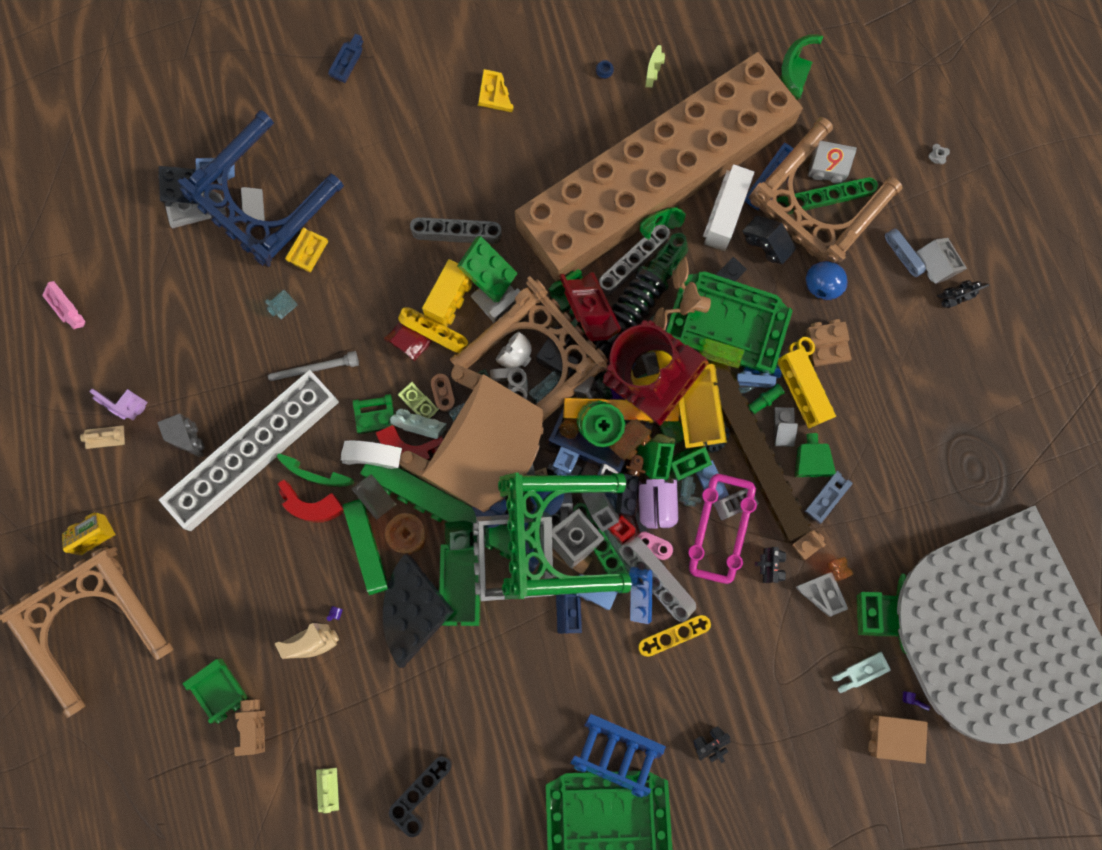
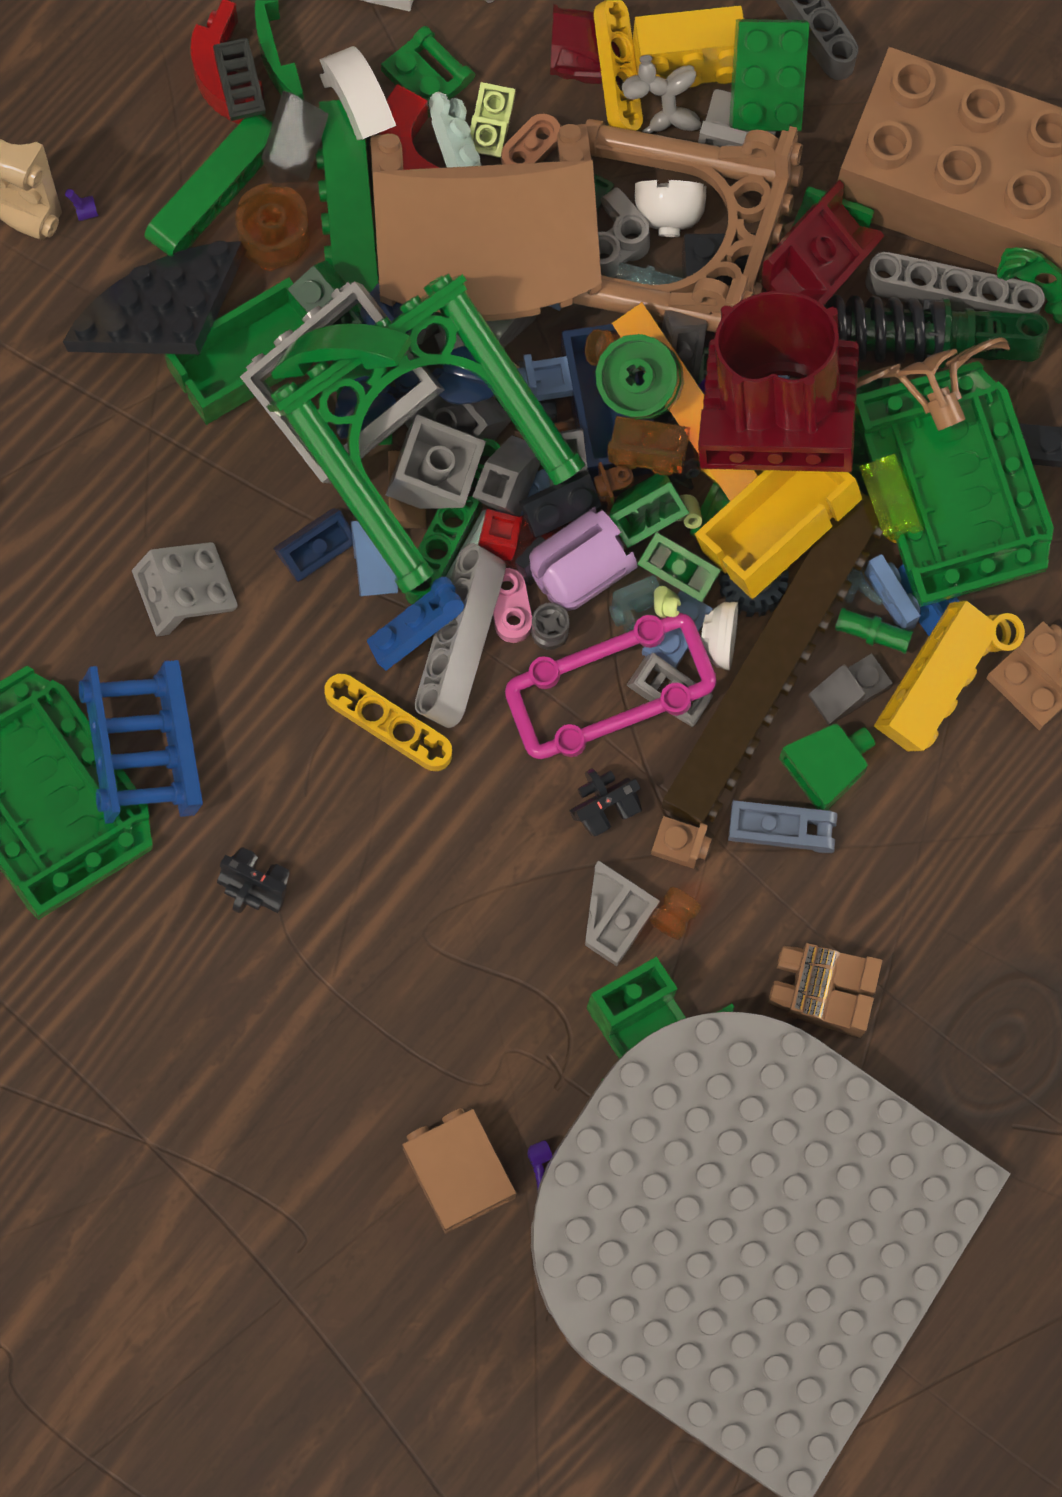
camera: 55 degrees right, 5 degrees down
light aqua hinge [832,652,891,693] -> none
none -> light grey bracket [132,542,238,636]
none -> pearl dark grey slope [213,38,266,121]
none -> green slope [271,324,413,379]
none -> flat silver wheel [531,603,569,650]
none -> light grey piece [622,55,701,133]
none -> yellowish green arm [654,586,681,618]
none -> white piece [701,602,738,670]
none -> medium nougat hips [768,943,882,1038]

